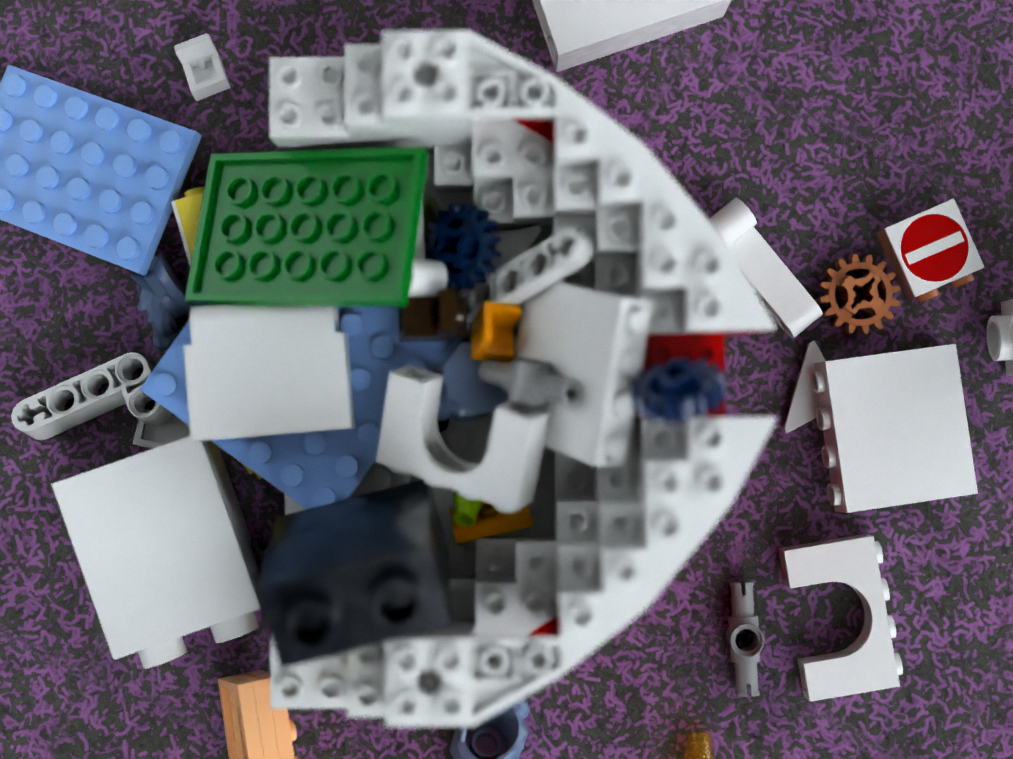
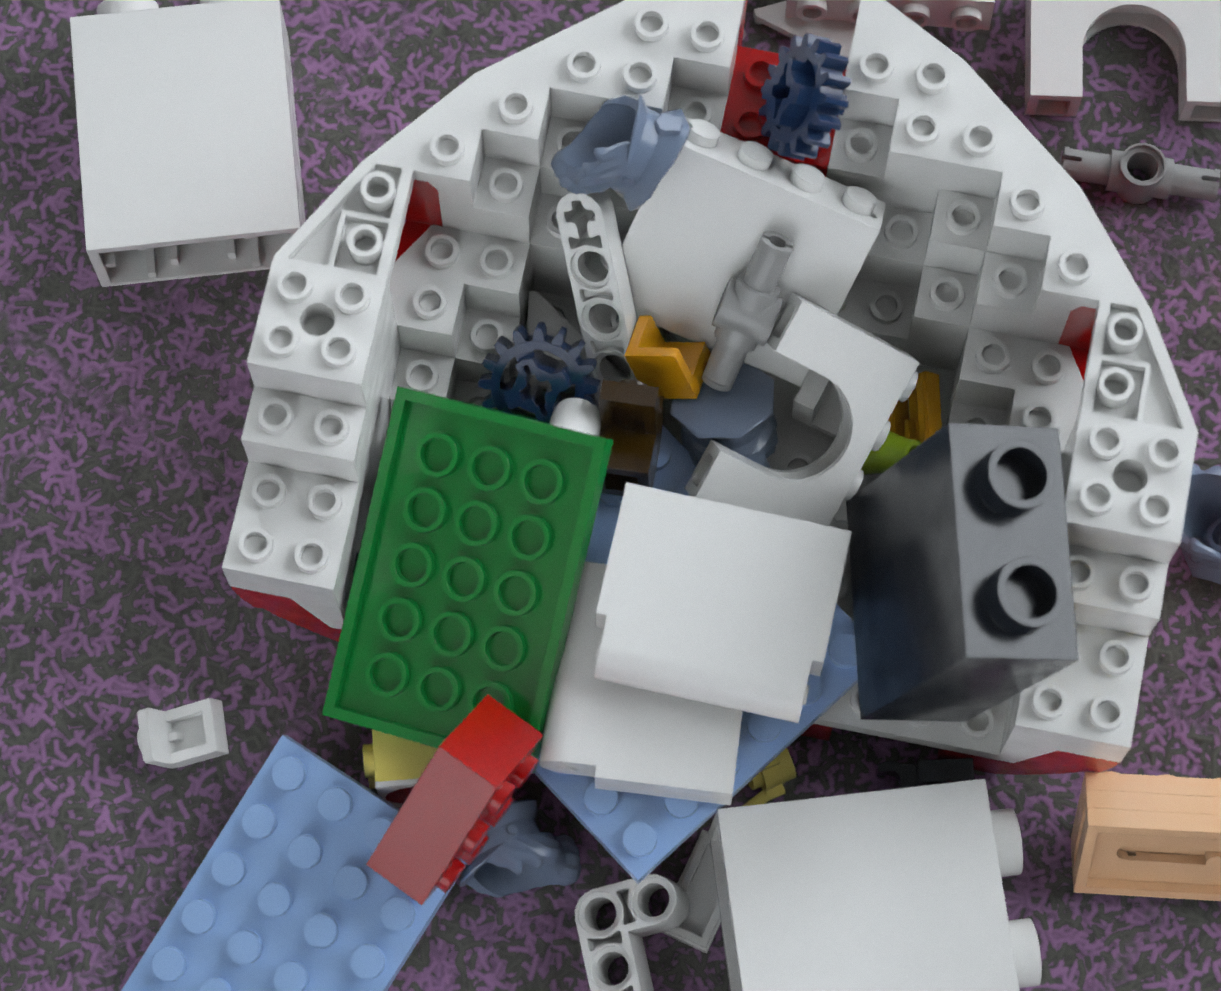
camera: 85 degrees left, 15 degrees down
none -> brick [366,694,543,905]
none -> sand blue piece [551,95,690,212]
none -> white piece [594,482,852,723]

